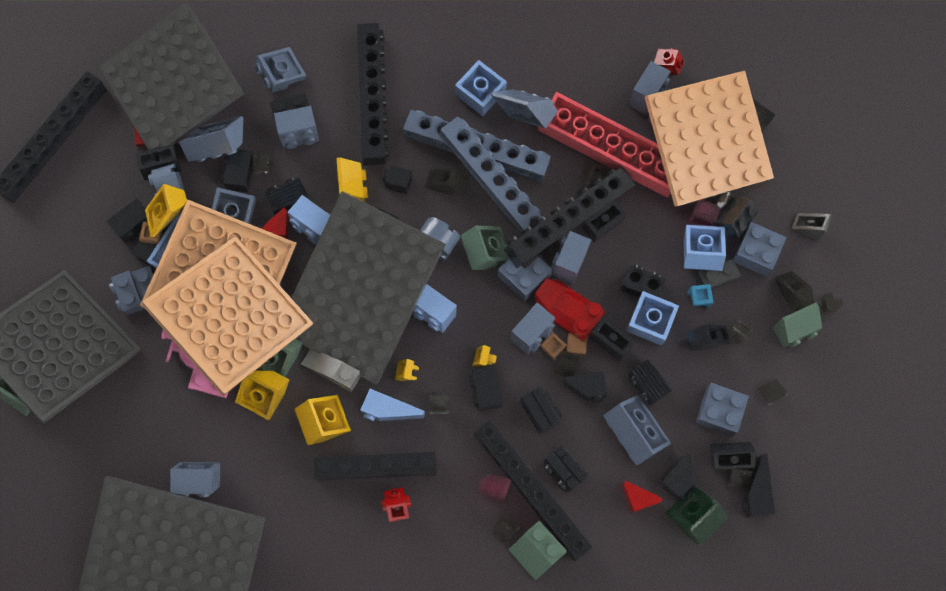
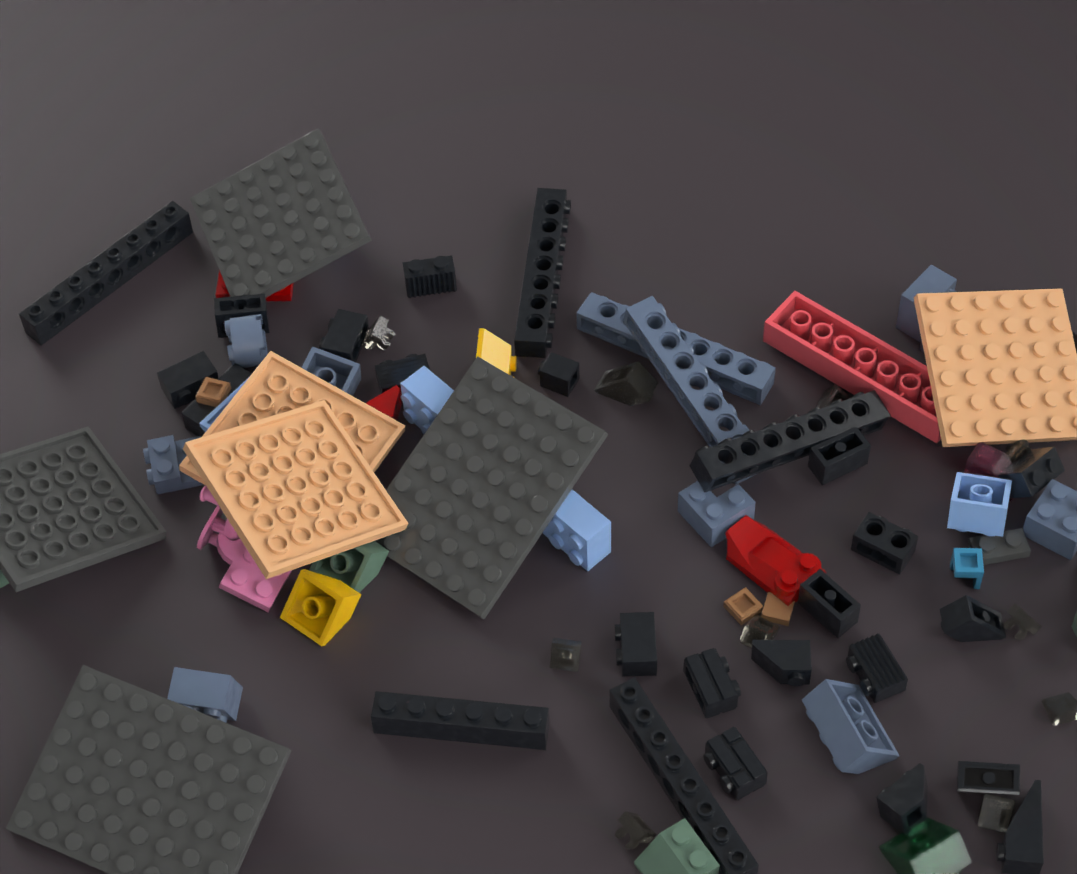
camera: 15 degrees right, 20 degrees down
yellow slope [145,184,187,237] -> none
sand blue slope [179,116,243,162] -> none
sand blue plate [254,47,306,93] -> none
sand blue brick [274,106,319,149] -> none
yellow slope [295,395,351,445] -> none
light grey slope [301,349,361,393] -> none
light blue slope [360,389,425,422] -> none
red brick [381,487,411,522] -> none
yellow tile [394,359,419,381] -> none
sand blue brick [420,217,460,260] -> none
light blue brick [455,60,507,116] -> none
sand green slope [461,225,509,270] -> none
yellow tile [473,345,497,368] -> none
clear pink slope [478,474,511,503] -> none
sand blue slope [491,89,558,129] -> none
sand blue brick [510,303,555,355] -> none
sand blue brick [551,231,591,284] -> none
red slope [621,481,663,513] -> none
light blue brick [626,291,679,346] -> none
red brick [654,48,684,76] -> none
sand blue brick [695,383,749,437] -> none

